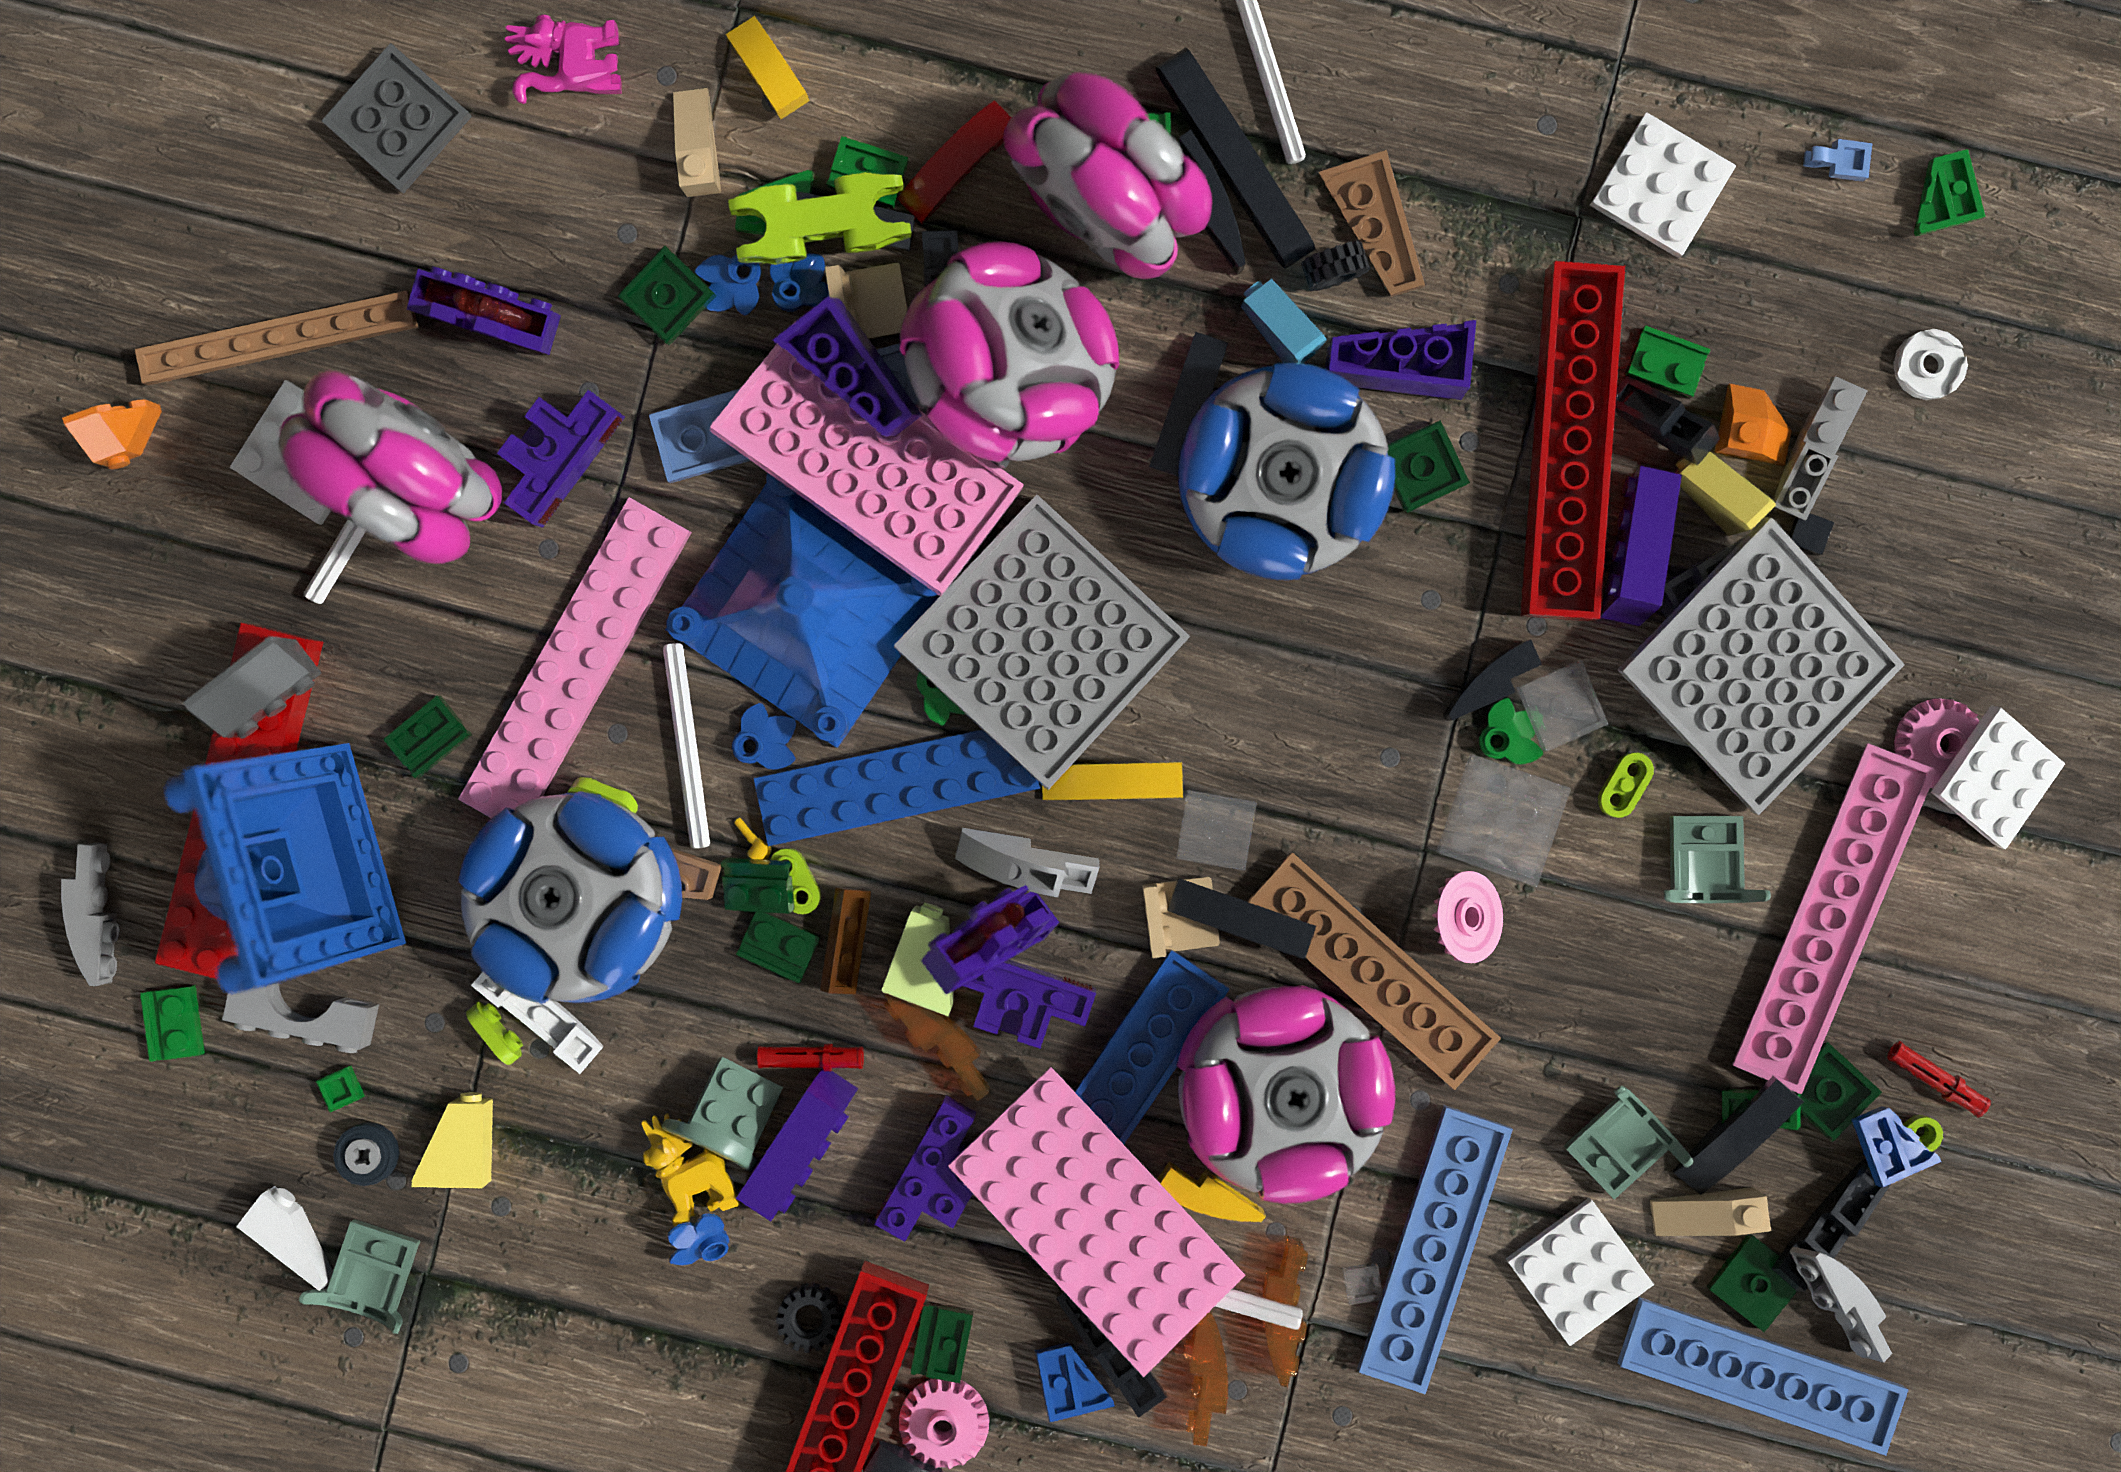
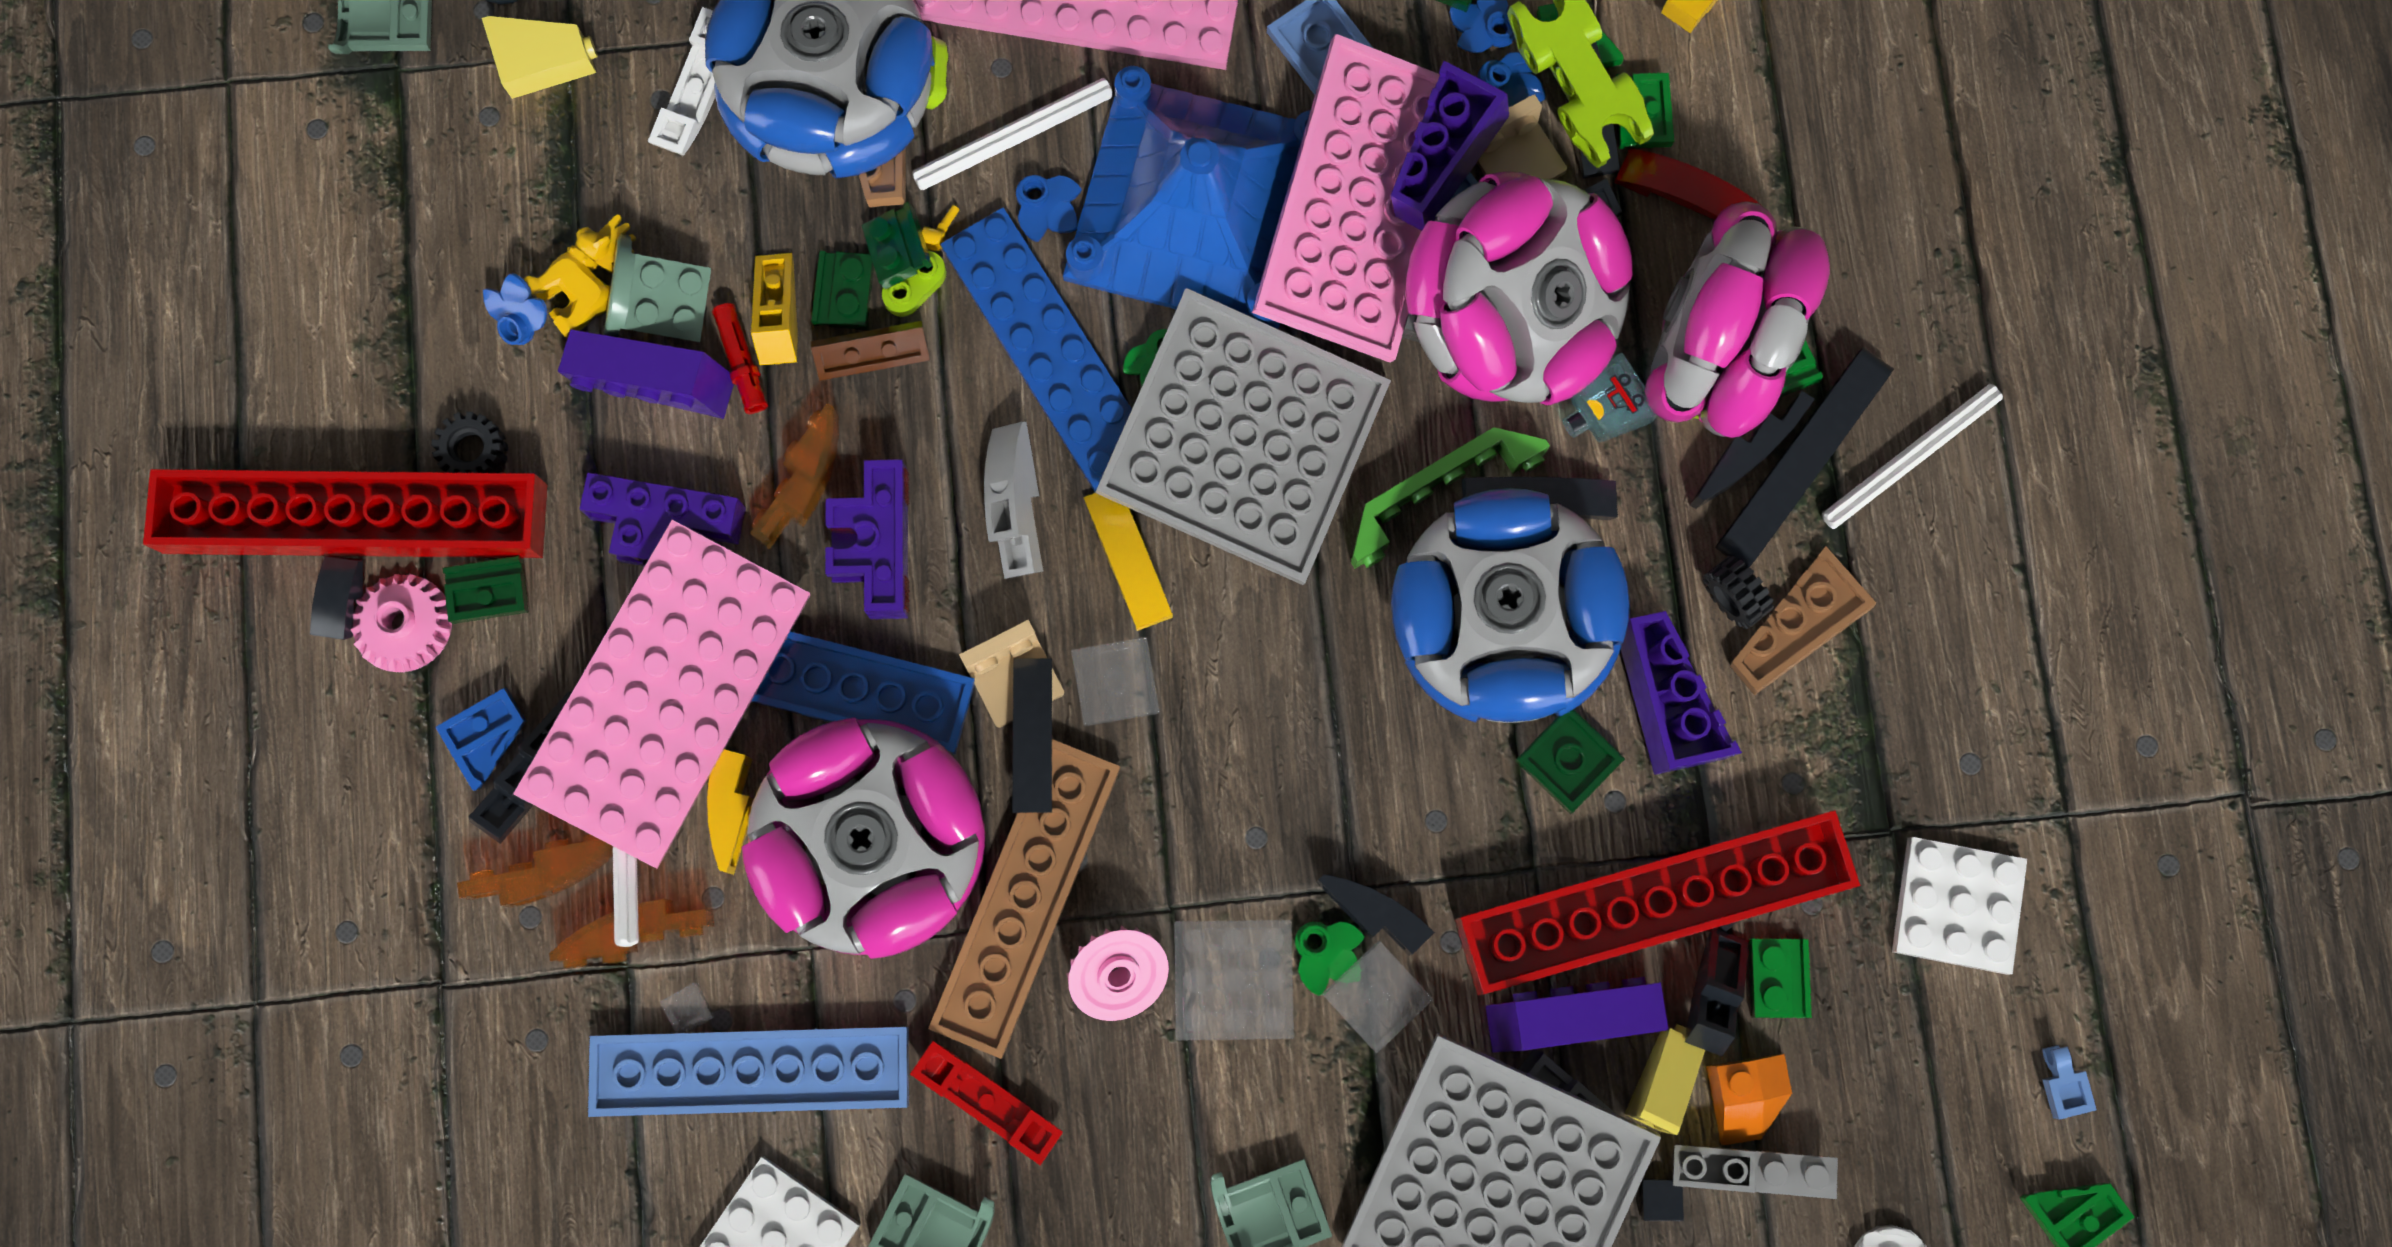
camera: 70 degrees right, 10 degrees down
lime plate [466,1002,523,1065] -> none
yellowish green slope [881,902,954,1016] -> none
dark purple piece [921,885,1060,995] -> none
medium azure slope [1241,279,1327,364] -> none
lime plate [1598,753,1654,818] -> none
none -> yellow slope [751,253,798,365]
none -> red slope [910,1041,1063,1166]
none -> bright green slope [1351,427,1550,569]
none -> clear light blue torso [1562,353,1658,443]

